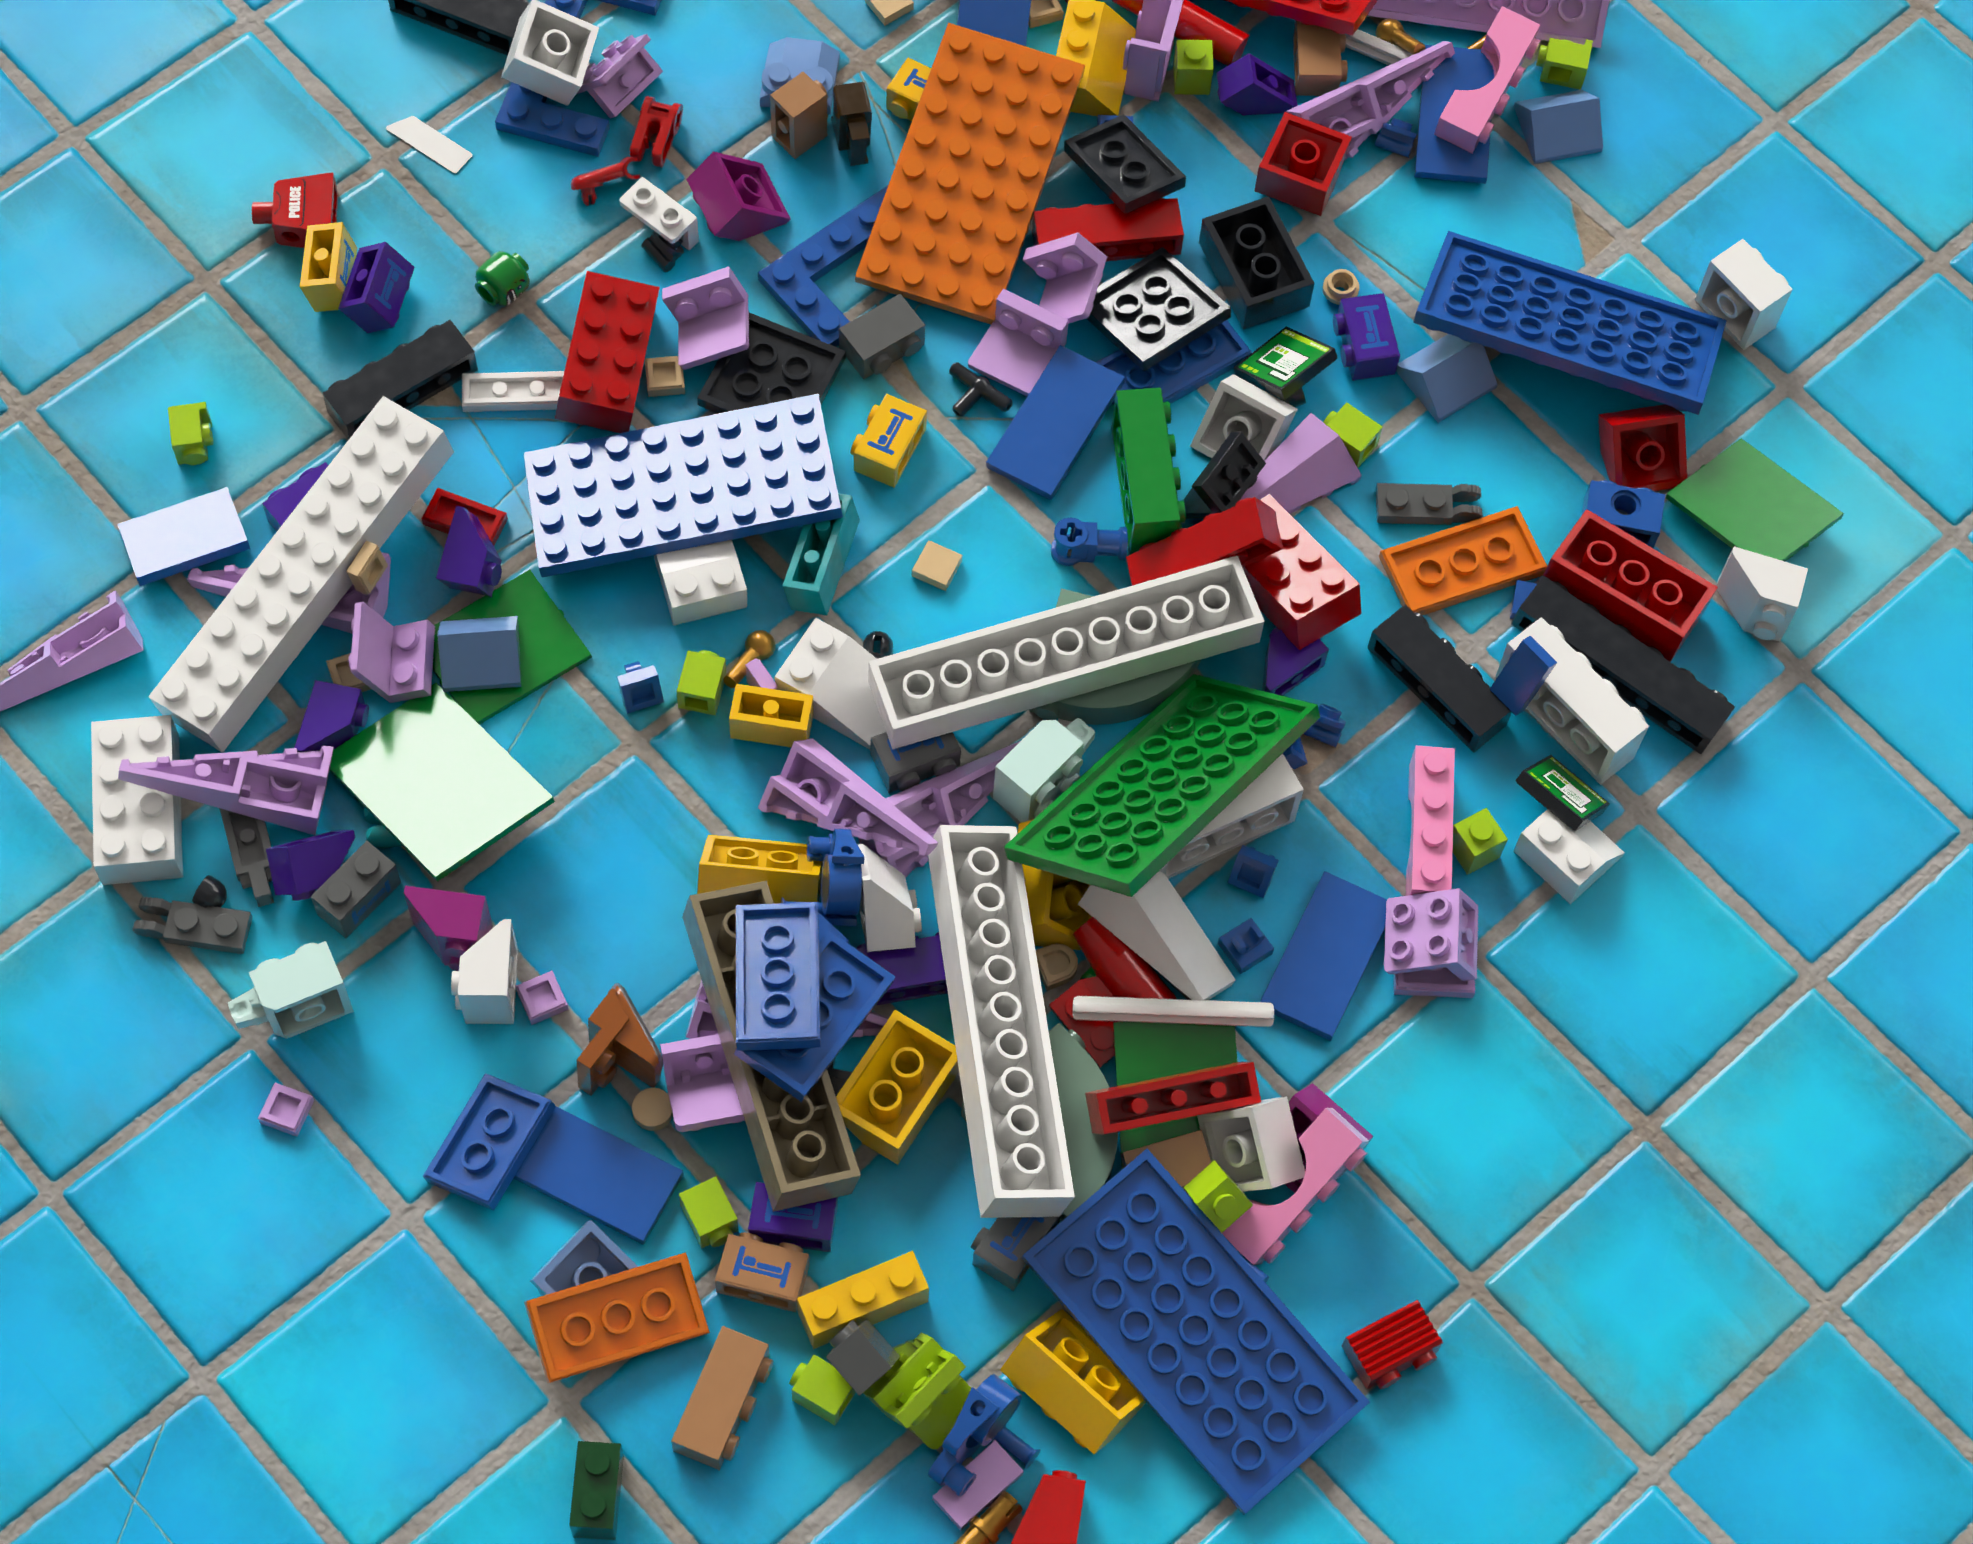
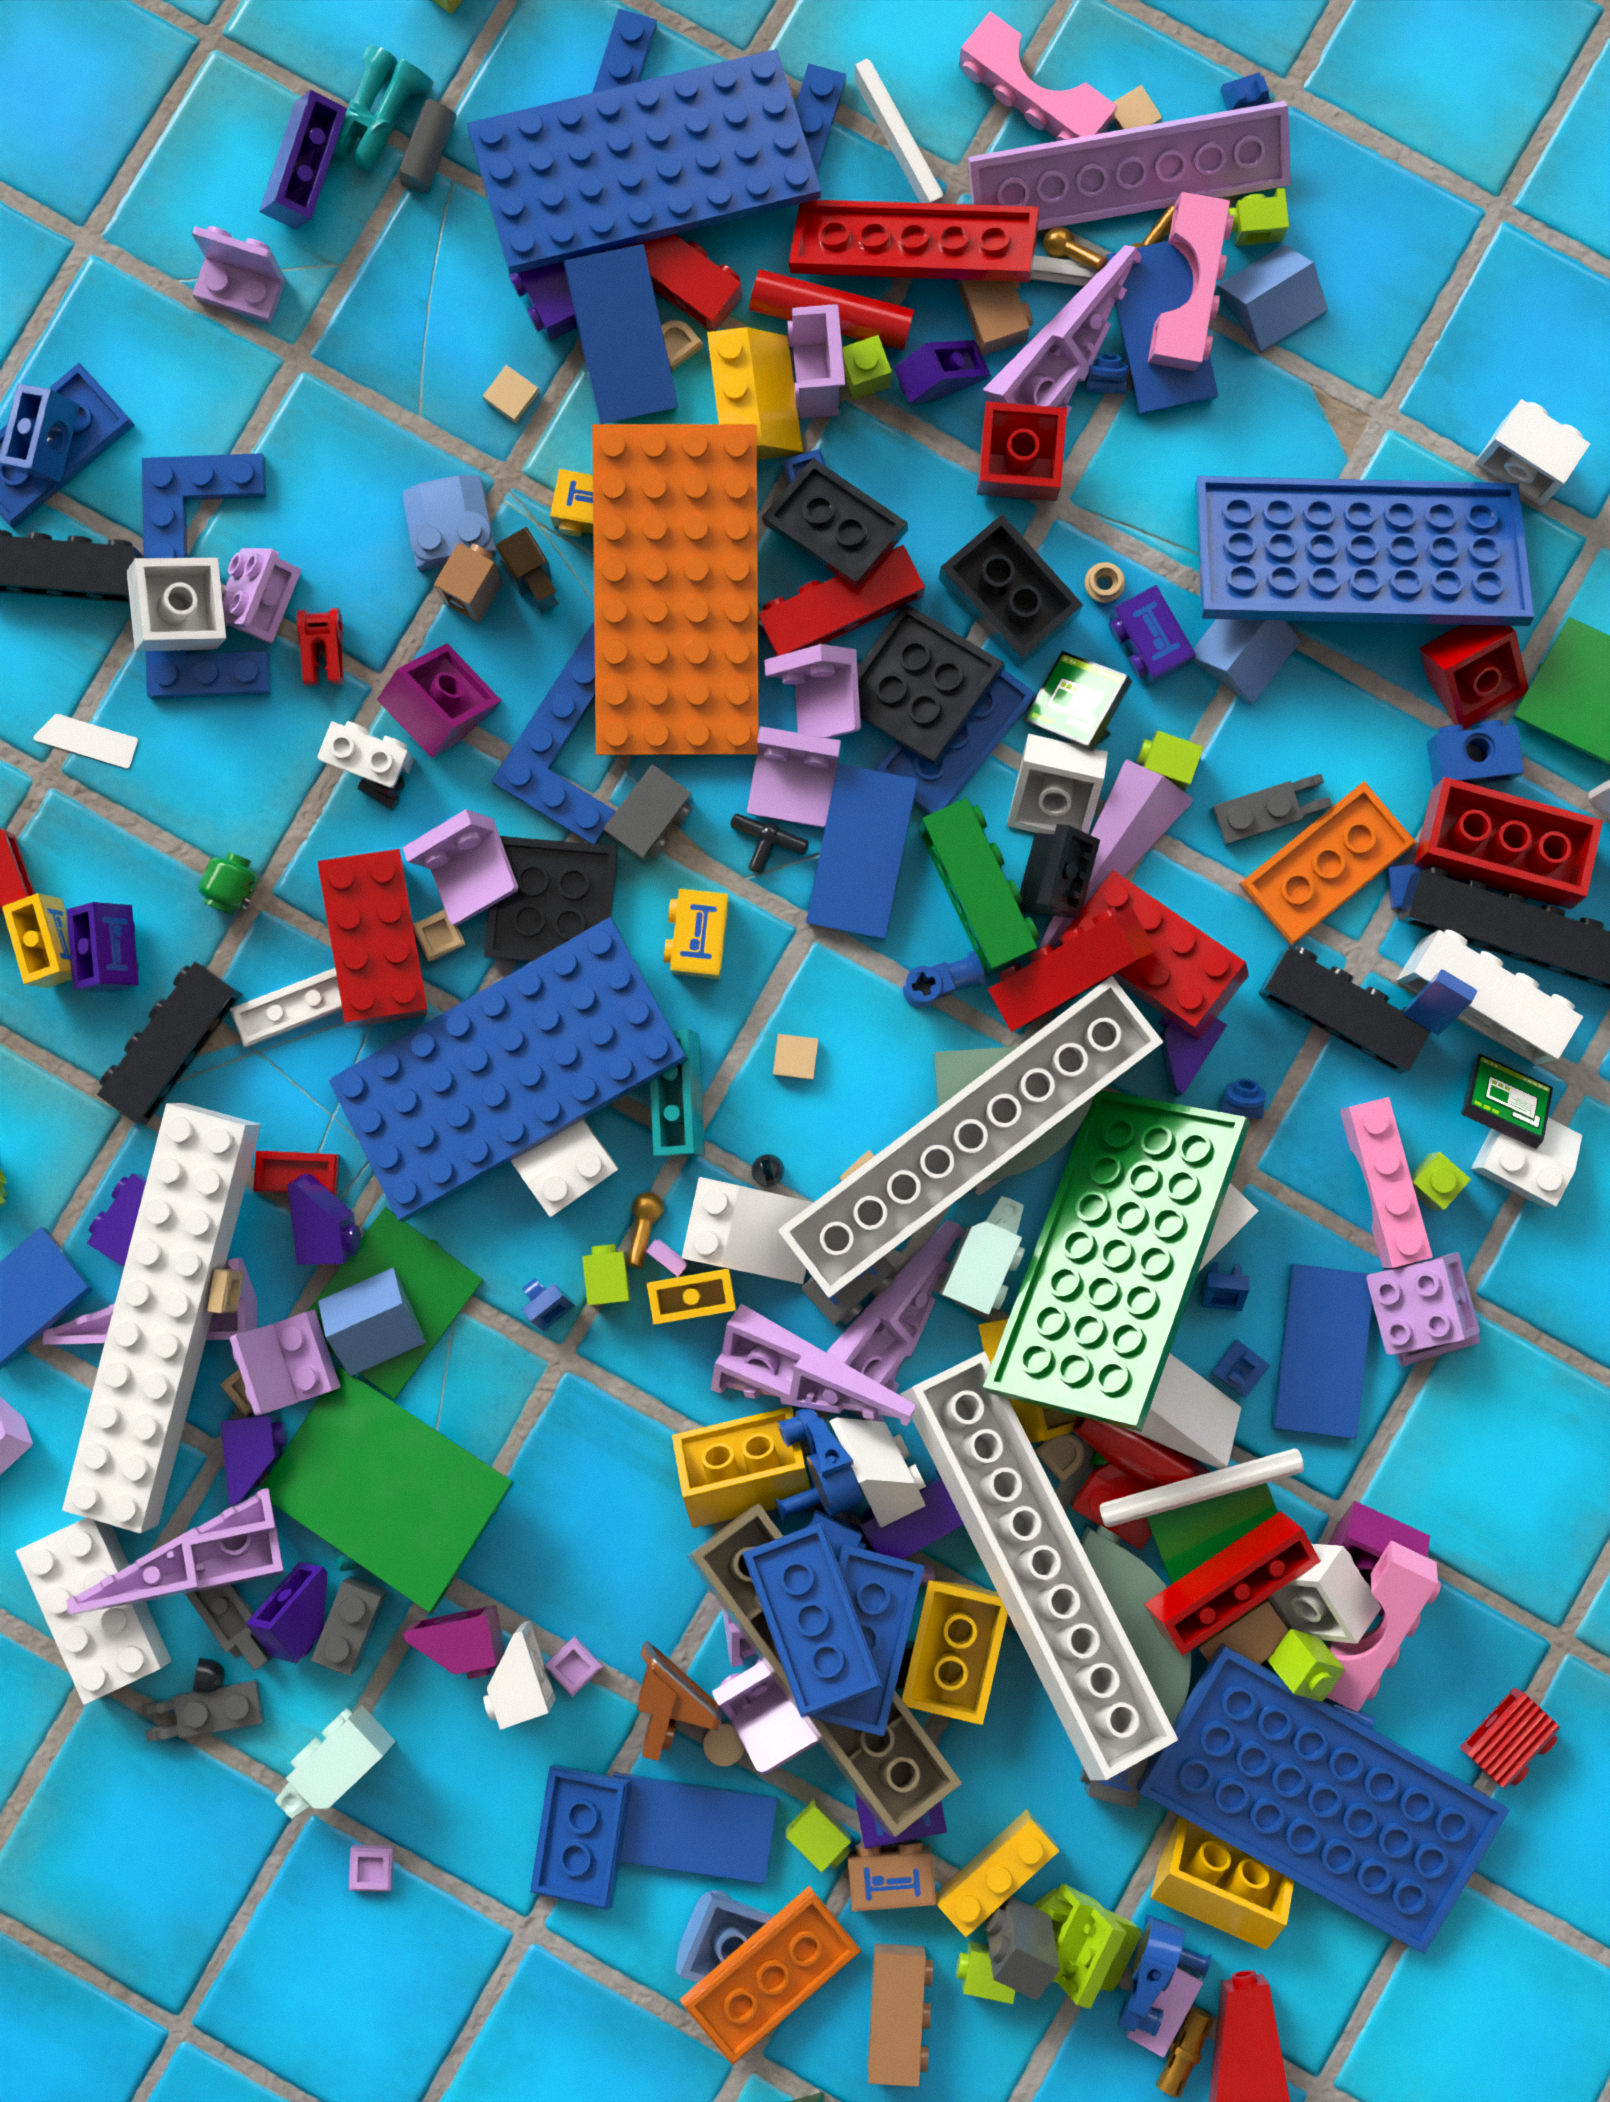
camera: 15 degrees left, 20 degrees up
red piece [571,157,640,206] -> none

